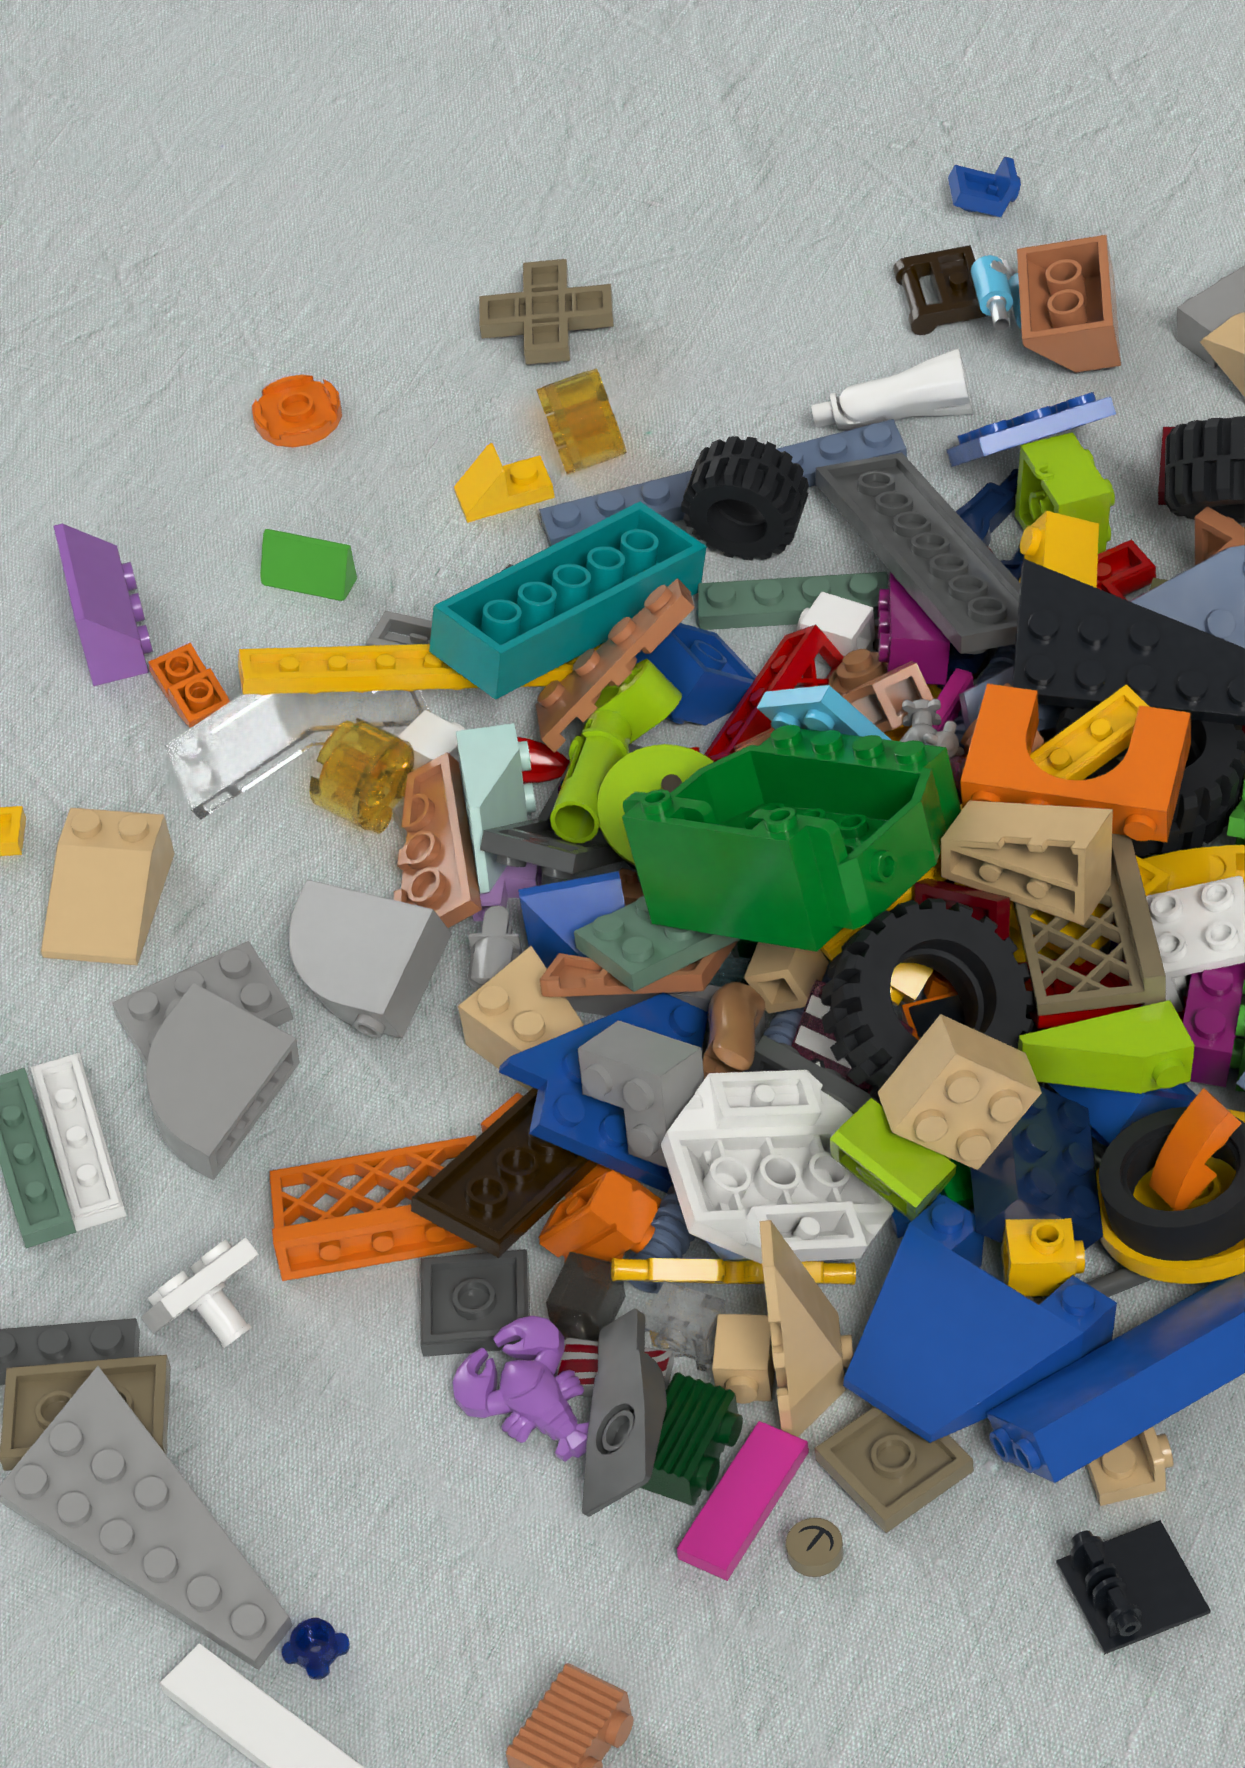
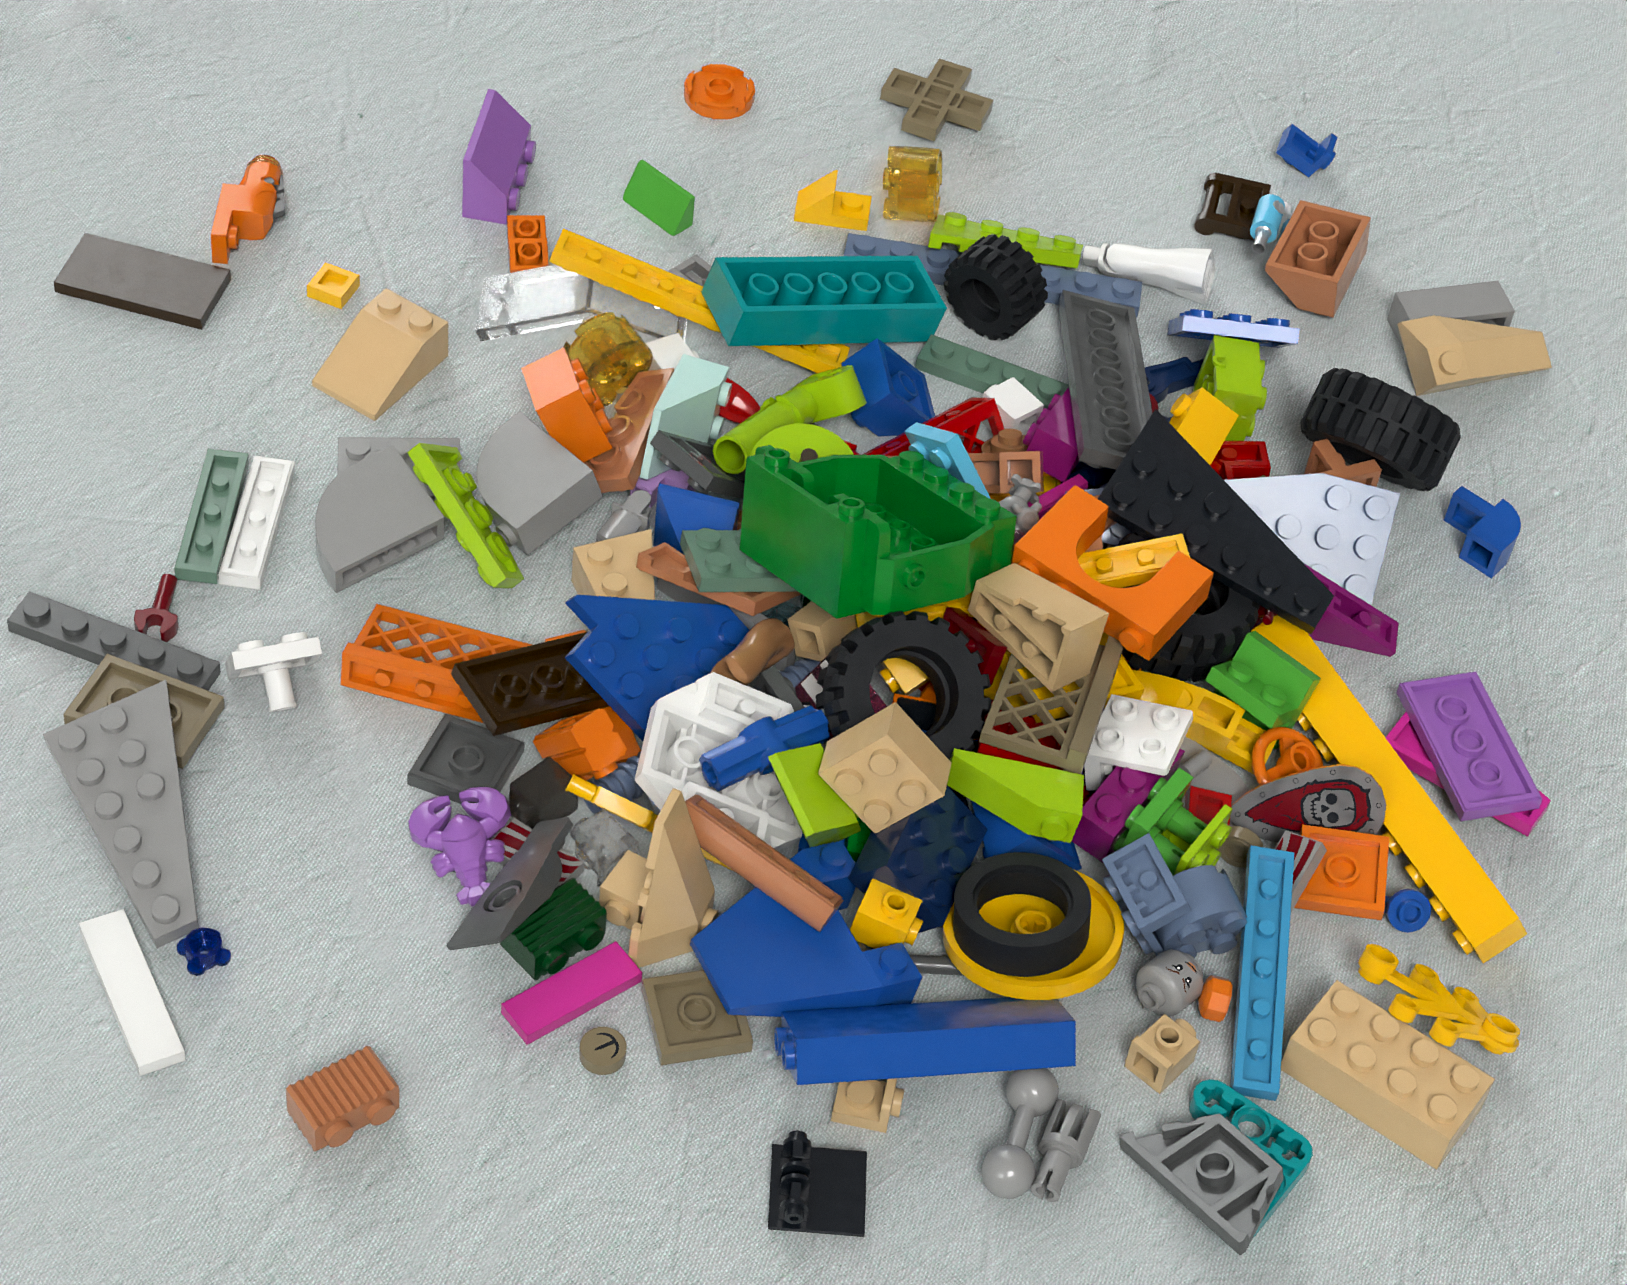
camera: 10 degrees right, 0 degrees up
nougat wing [535,578,695,753] -> none
light grey brick [578,1020,704,1168] -> none
orange slope [1149,1088,1242,1211] -> none
none -> dark red bar [134,574,179,642]
none -> lime wing [407,443,524,589]
none -> orange brick [521,347,613,463]
none -> nougat brick [685,795,844,932]
none -> blue piece [699,705,830,792]
none -> lime wing [928,212,1083,269]

